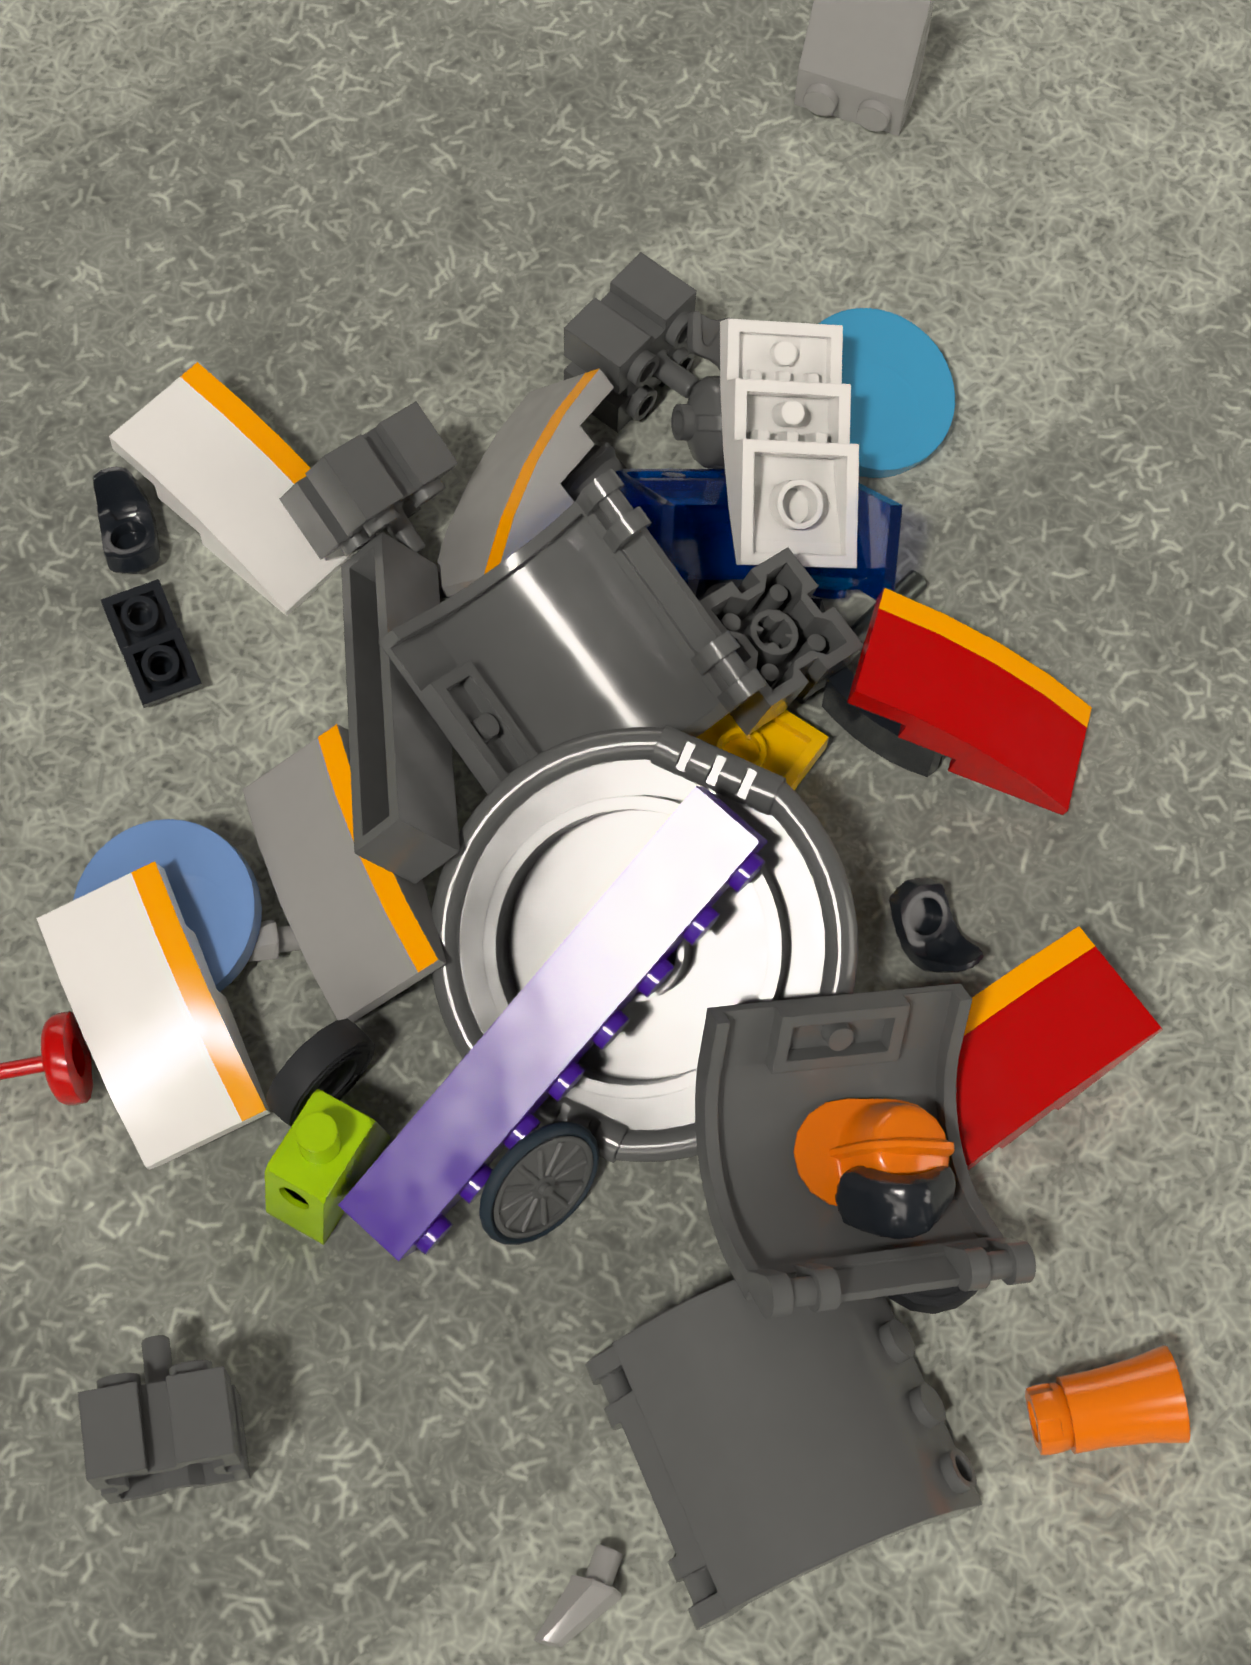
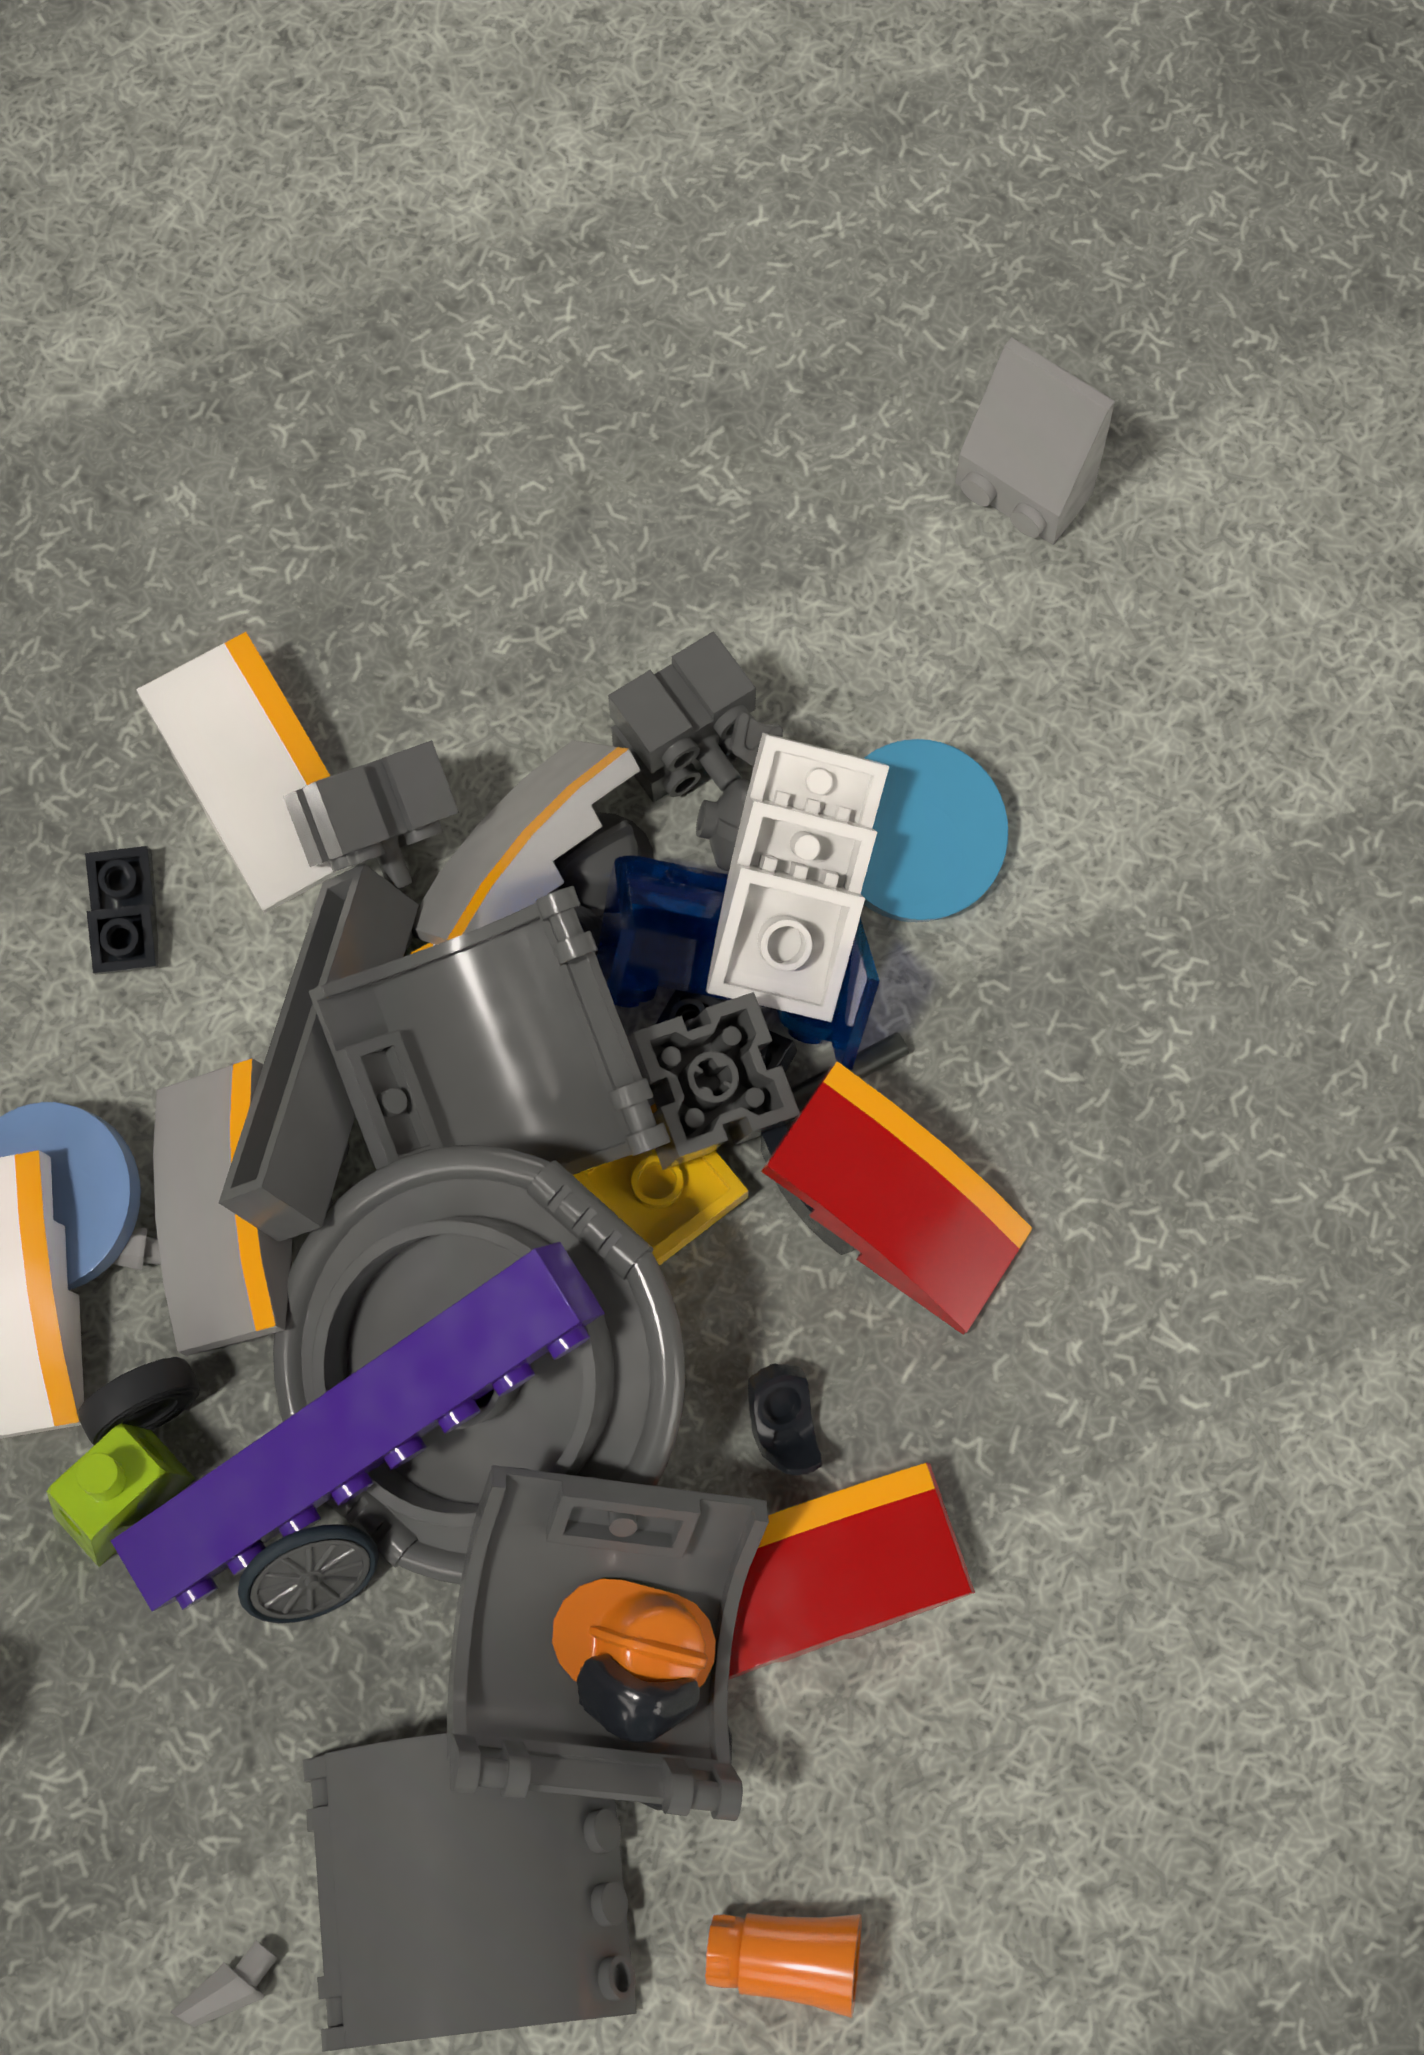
camera: 20 degrees right, 5 degrees up
black hair [93,466,160,574] -> none

